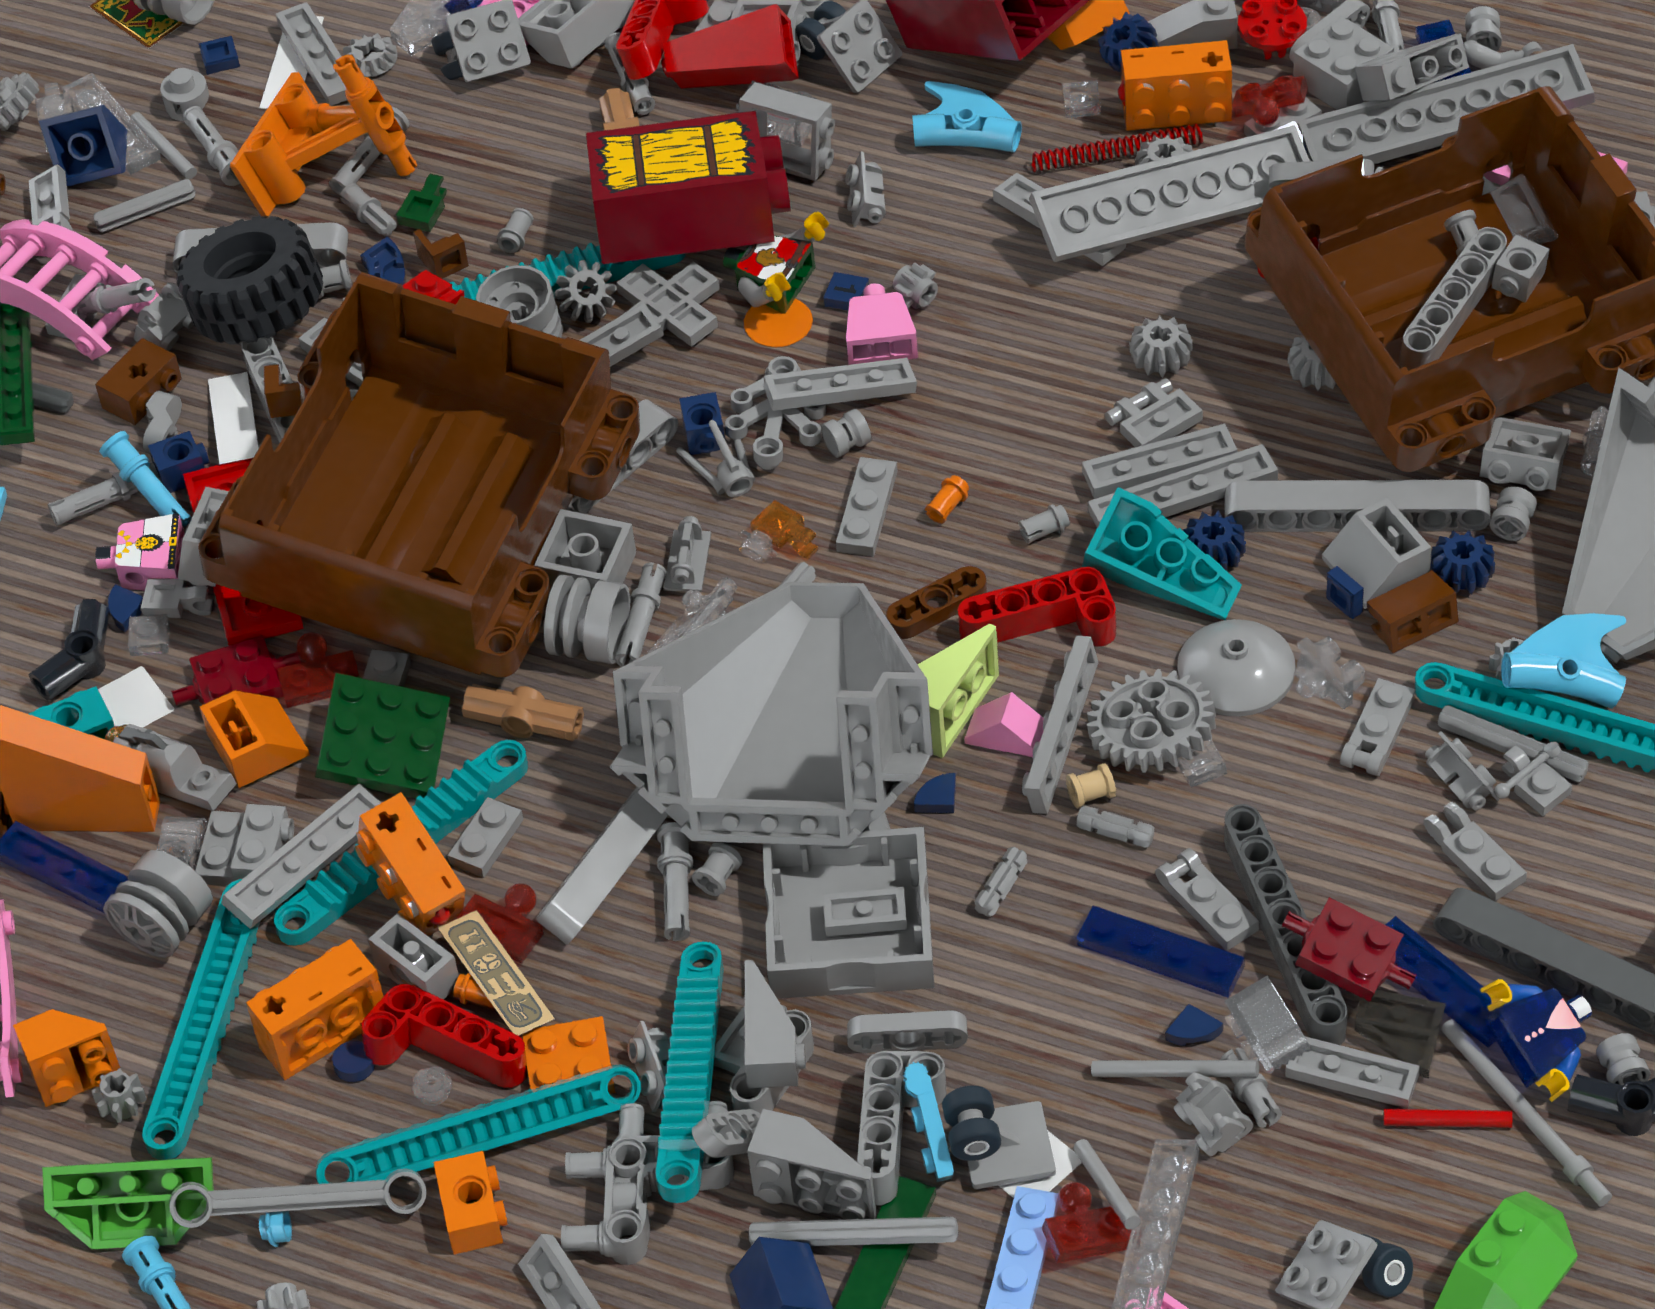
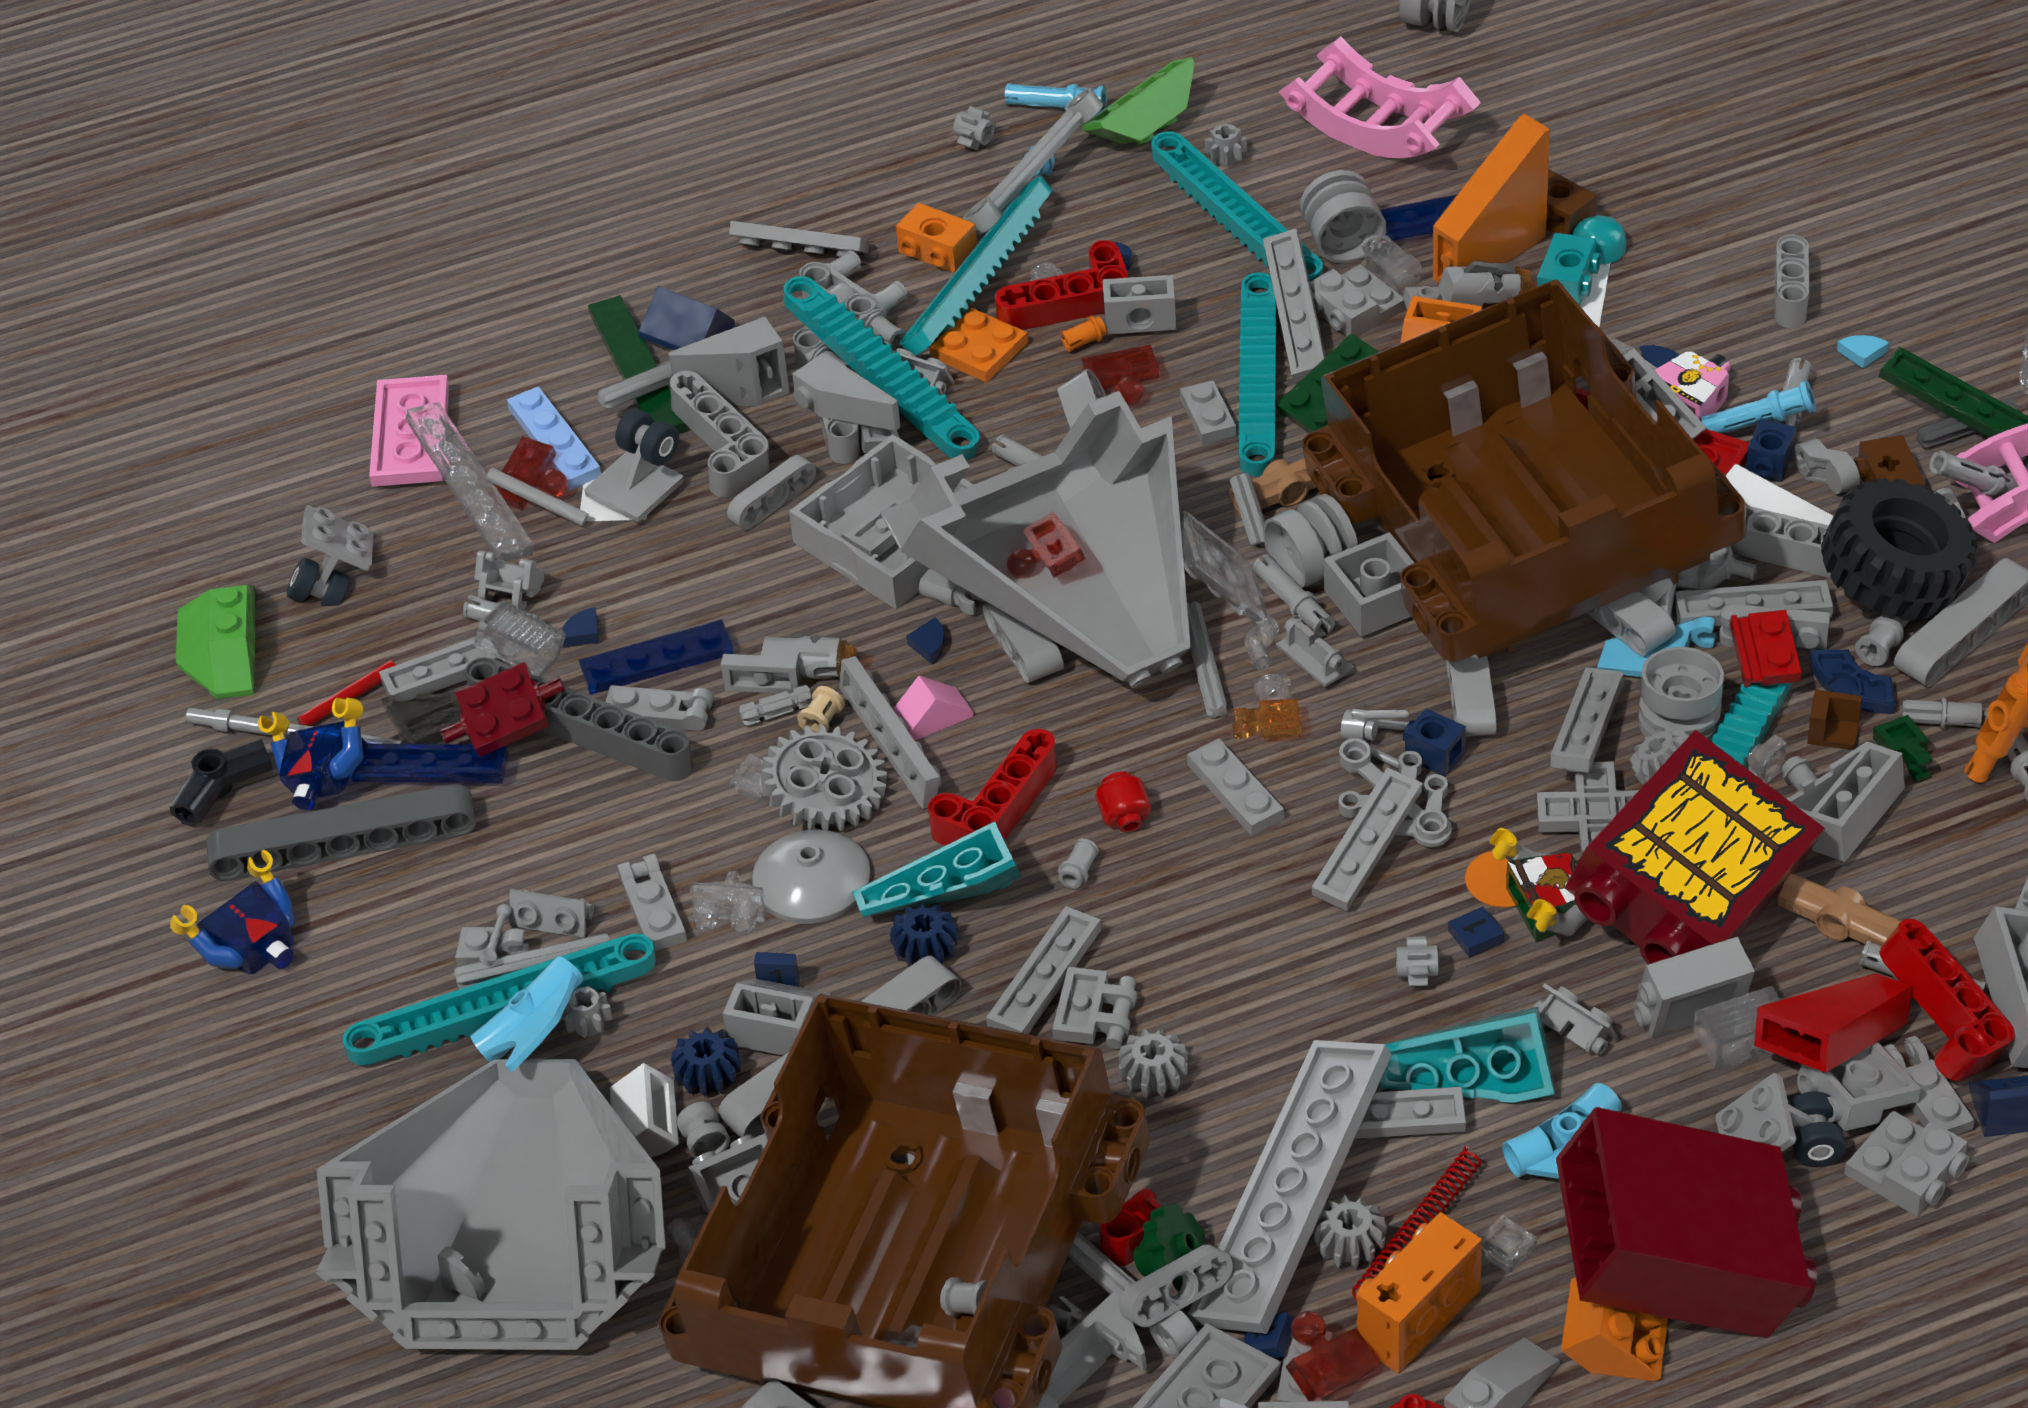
camera: 135 degrees right, 5 degrees down
orange slope [13,1009,120,1107] -> none
black piece [28,599,110,700] -> none
orange piece [246,939,383,1080] -> none
reddish brown panel [264,364,302,418] -> none
orange piece [355,792,466,936] -> none
sticker [438,910,555,1036] -> none
light grey beam [692,1109,761,1157] -> none
light grey wheel [821,409,872,458] -> none
bright pink torso [846,284,918,365] -> none
reddish brown beam [886,566,987,639] -> none
medium azure hinge [903,1062,954,1182] -> none
yellowish green slope [917,624,999,758] -> none
orange pin [925,475,969,524] -> none
light grey axle [975,847,1027,917] -> none
light grey plate [1088,444,1278,528] -> none
light grey bar [1091,1060,1259,1077] -> none
dark blue gear [1098,12,1159,73] -> none
reddish brown hinge [1367,570,1459,653] -> none
light grey beam [1399,227,1507,371] -> none
light grey hinge [1423,801,1527,901] -> none
light grey brick [1492,235,1549,302] -> none
light grey wheel [1596,1033,1651,1085] -> none
none -> white brick [610,1063,679,1157]
none -> light grey plate [721,633,857,693]
none -> clear red plate [1007,512,1086,578]
none -> red head [1095,771,1152,832]
none -> light grey axle [1230,473,1265,545]
none -> teal wedge [1380,1007,1555,1103]
none -> clear plate [1747,734,1787,783]
none -> light grey wedge [1787,742,1905,862]

